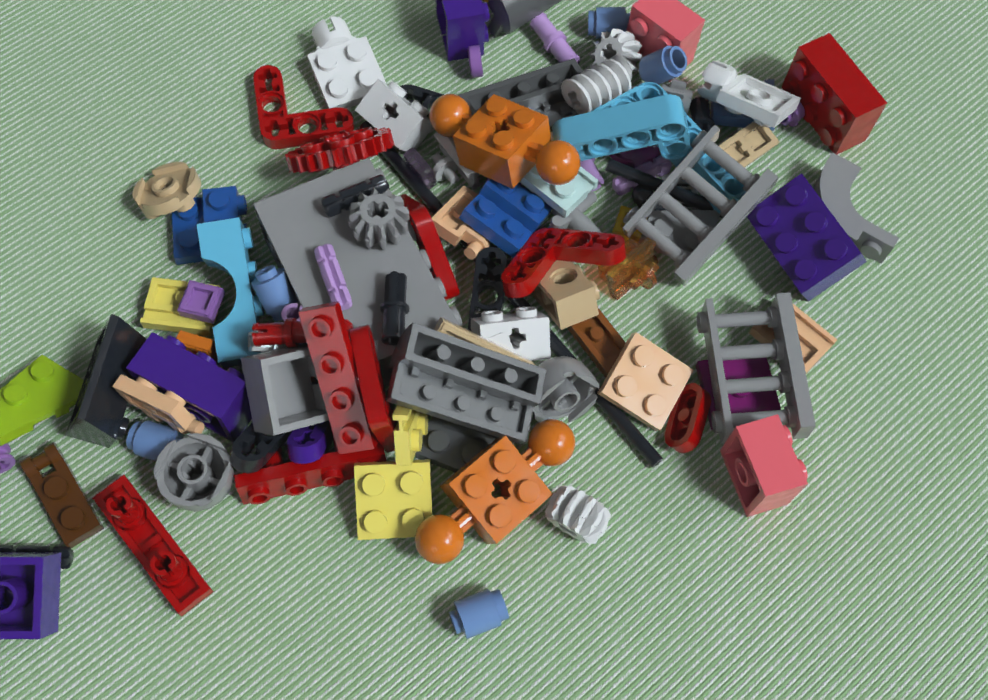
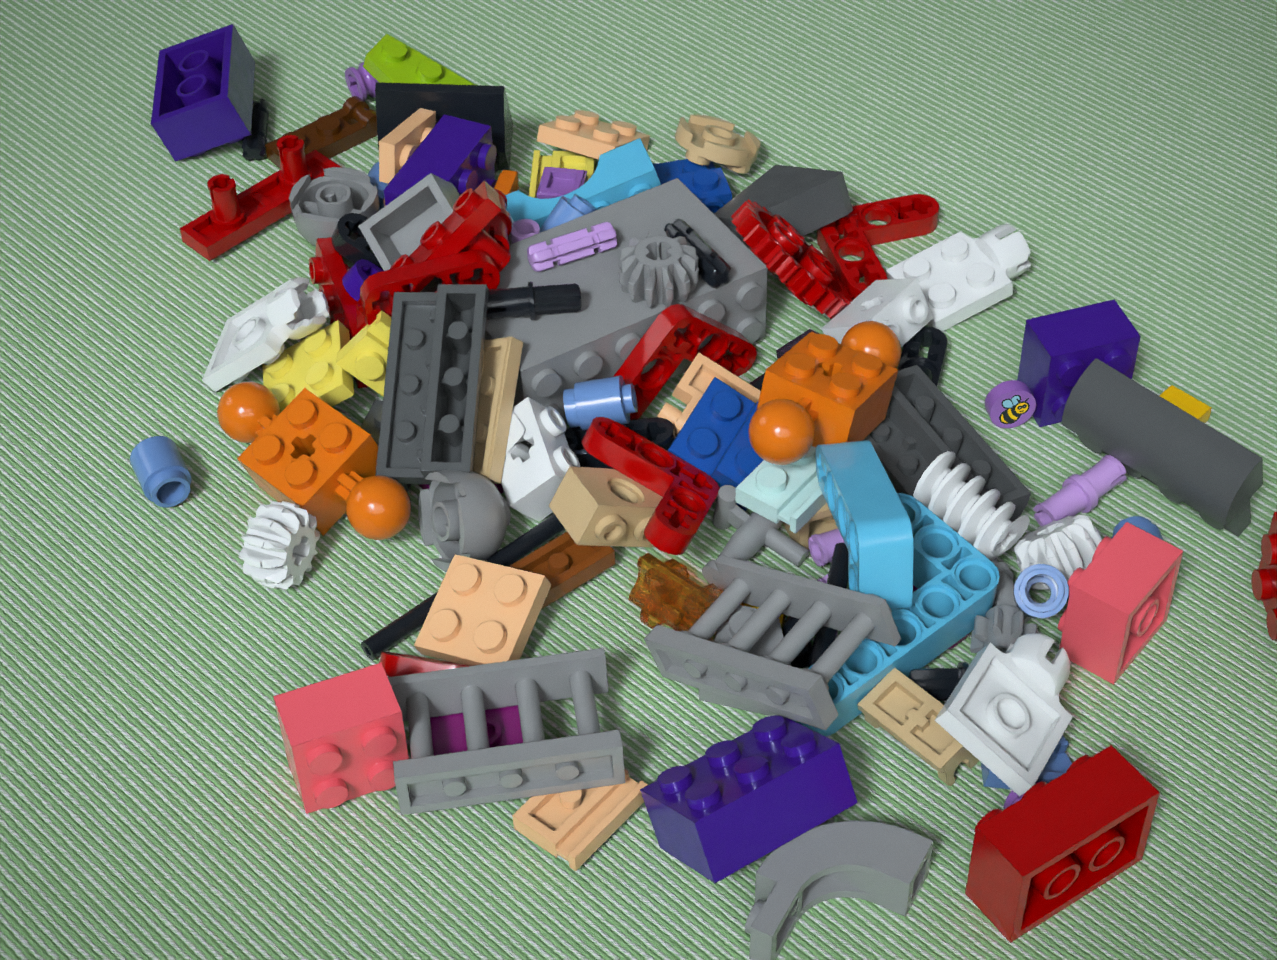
camera: 90 degrees right, 20 degrees down
none -> white plate [202,277,329,392]
none -> light nougat plate [537,110,650,160]
none -> medium blue brick [563,375,638,431]
none -> dark grey slope [714,165,853,248]

